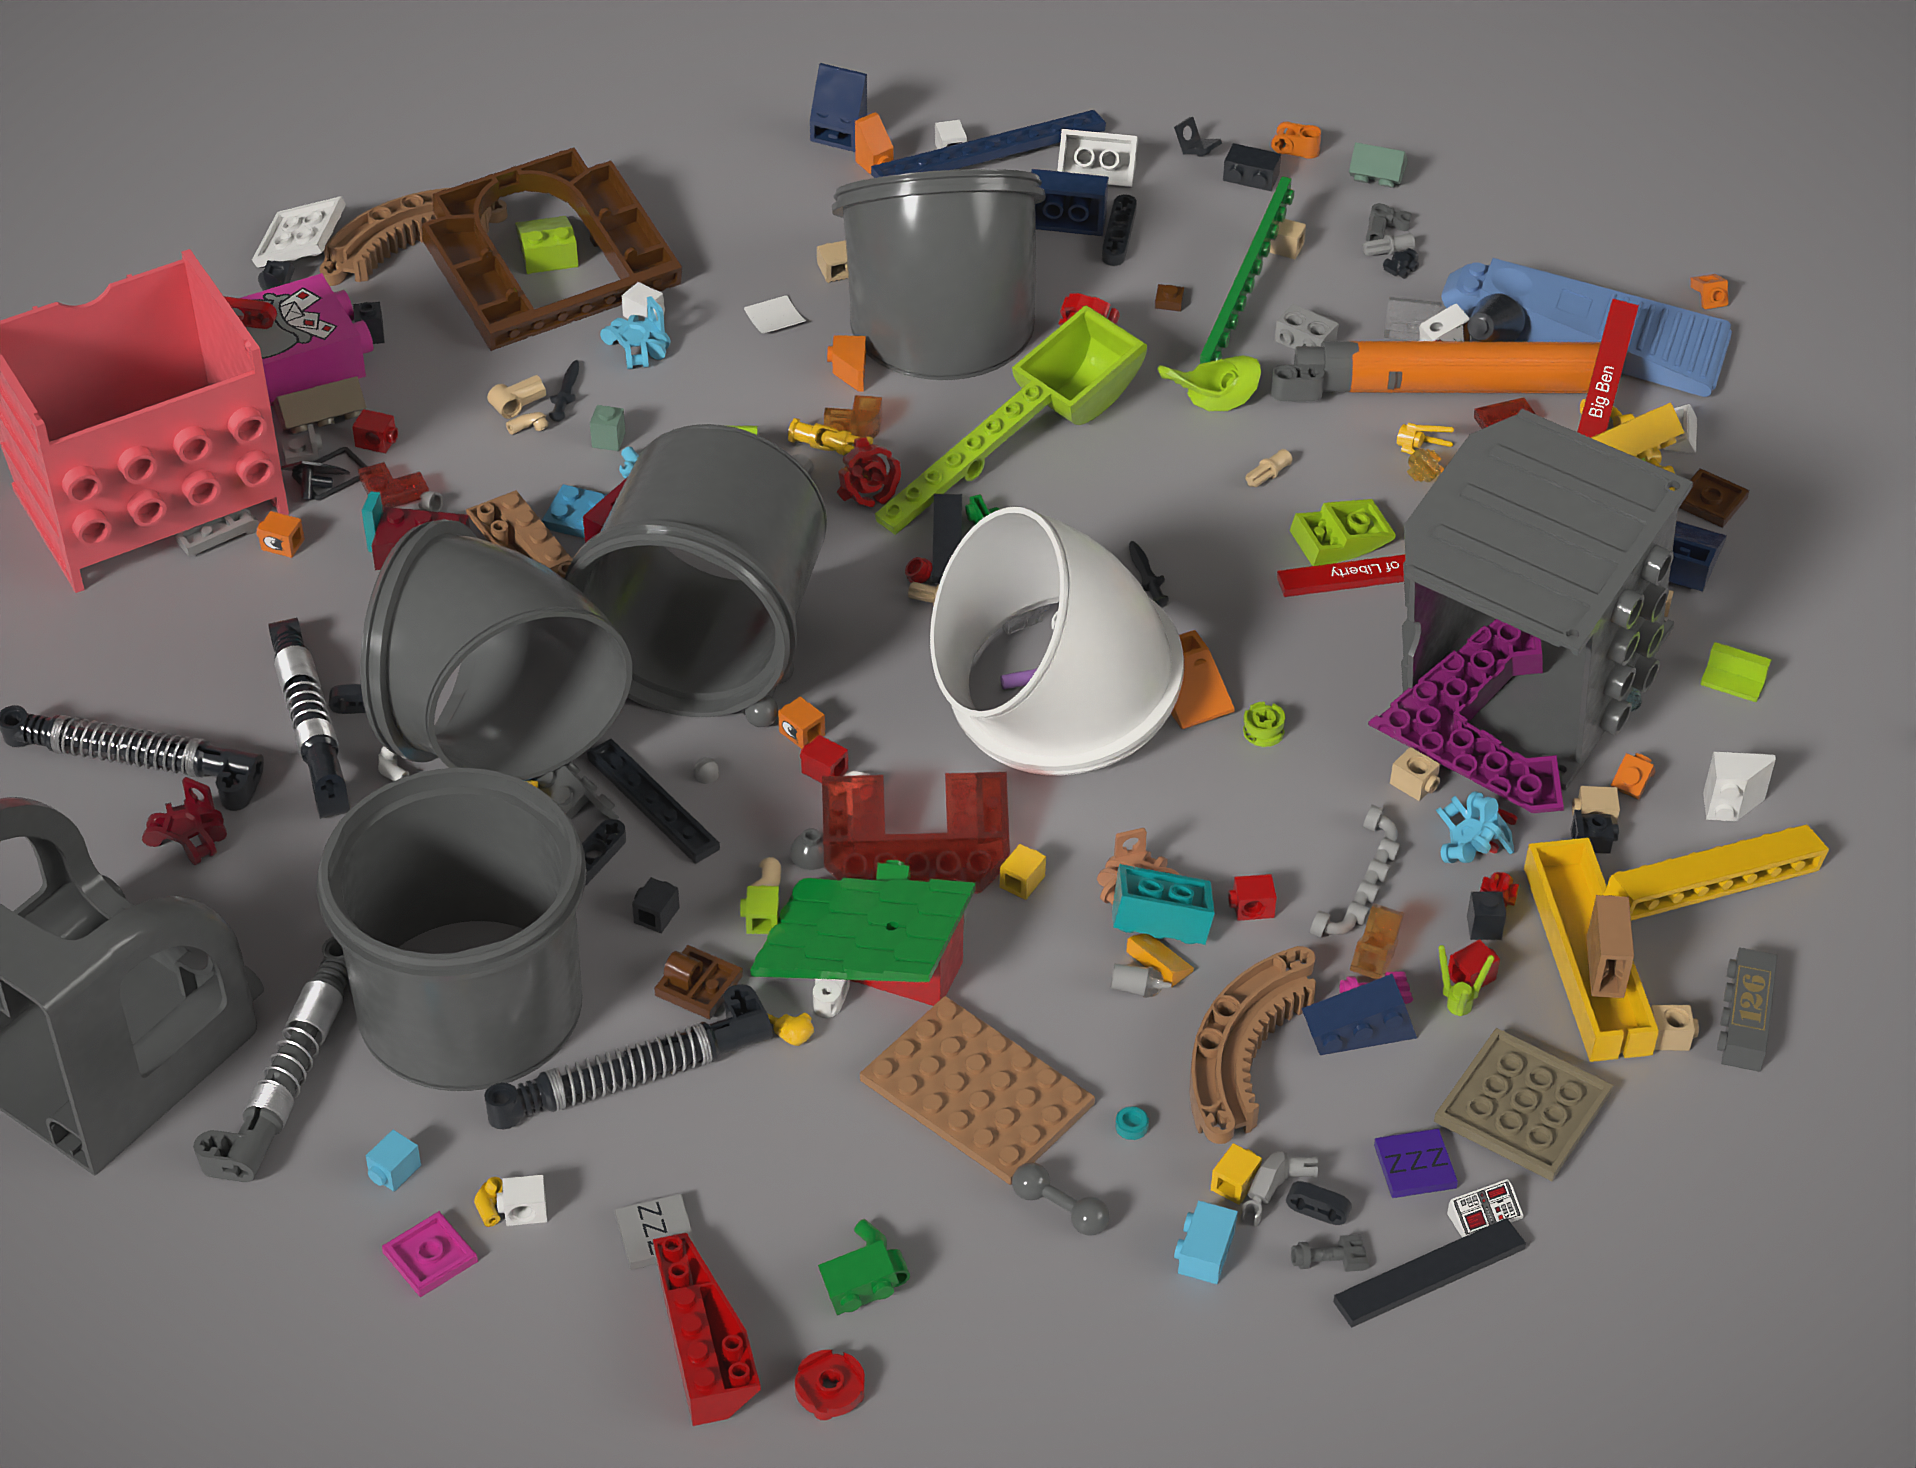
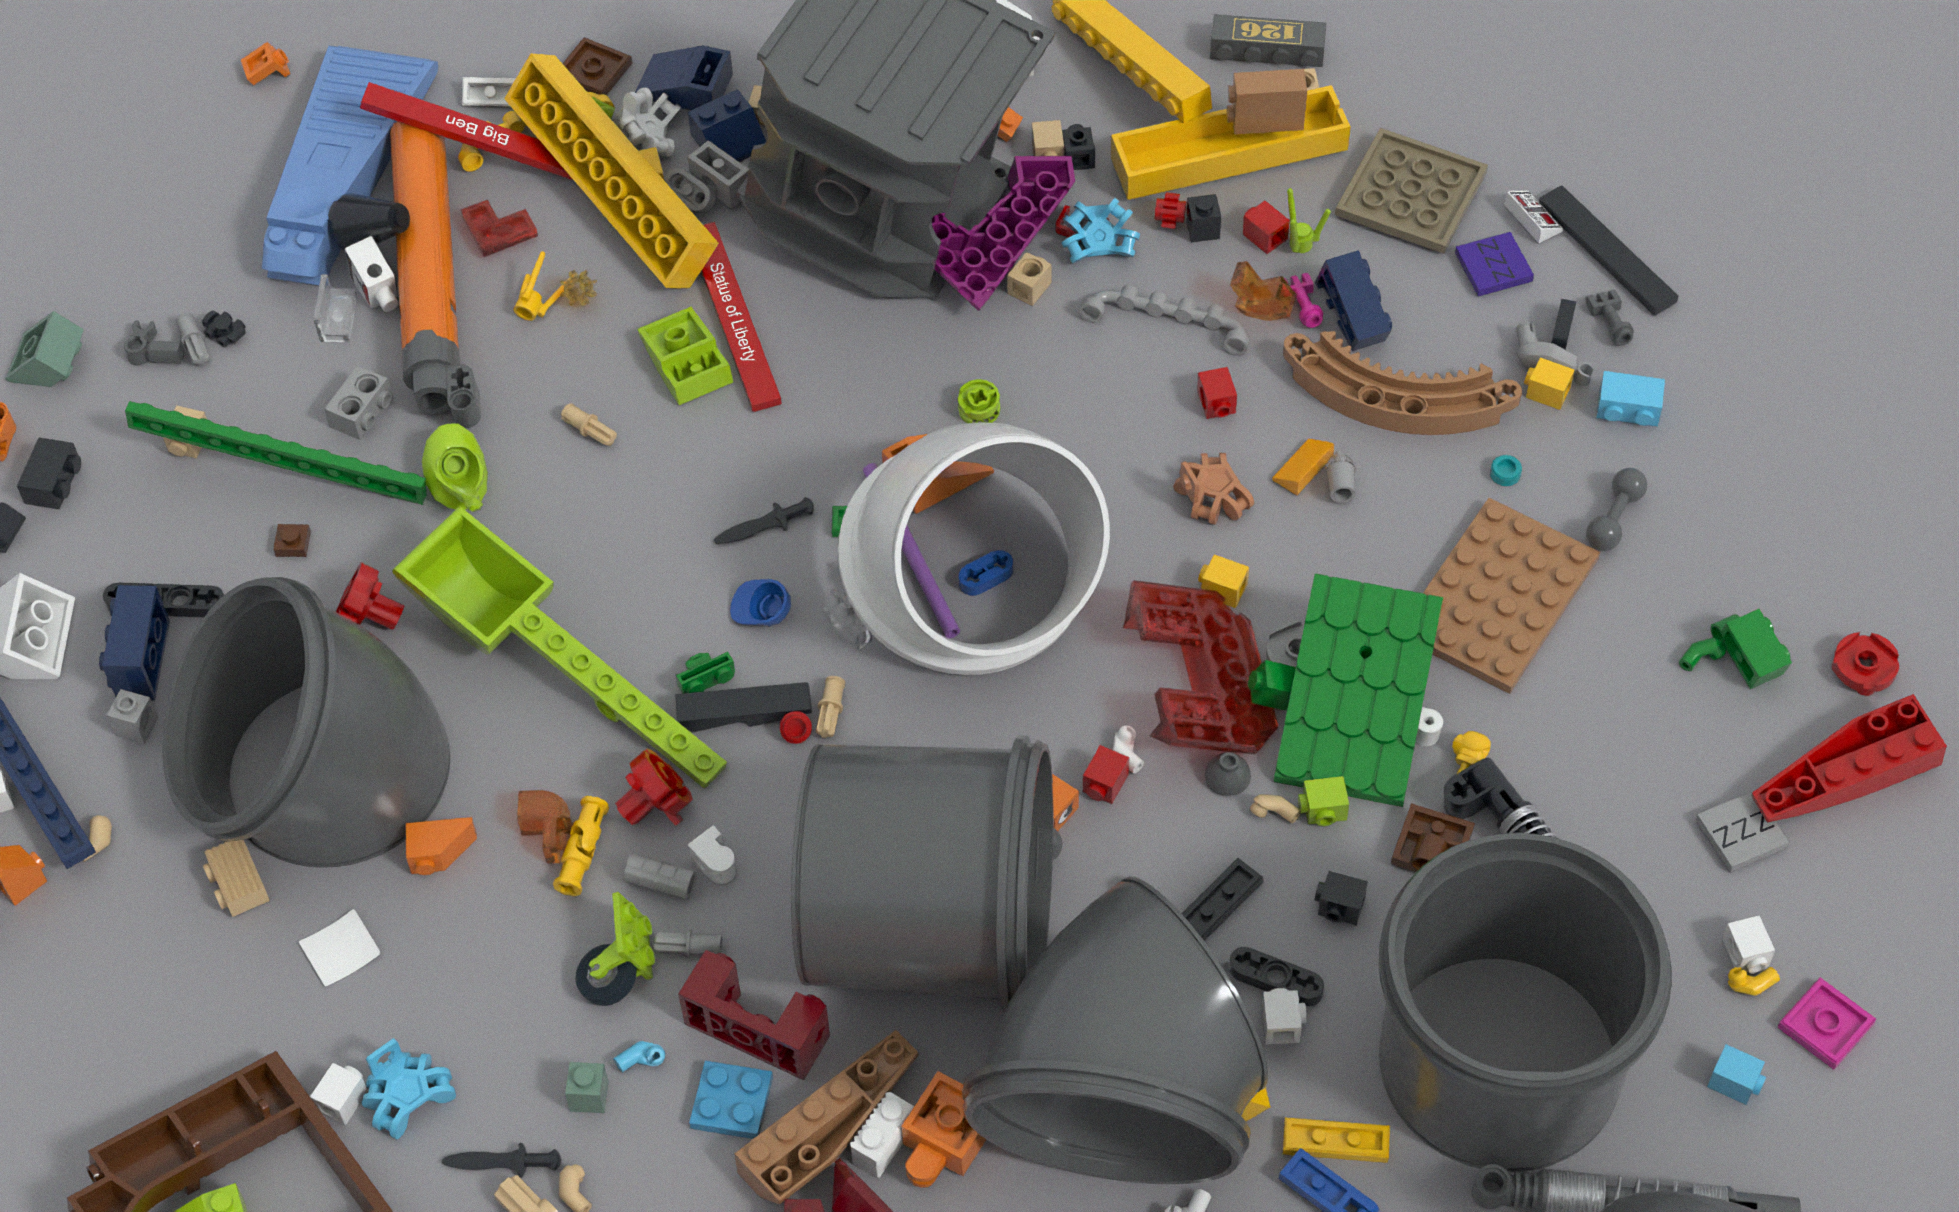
camera: 95 degrees left, 10 degrees up
teal slope [1112,864,1215,945] -> none

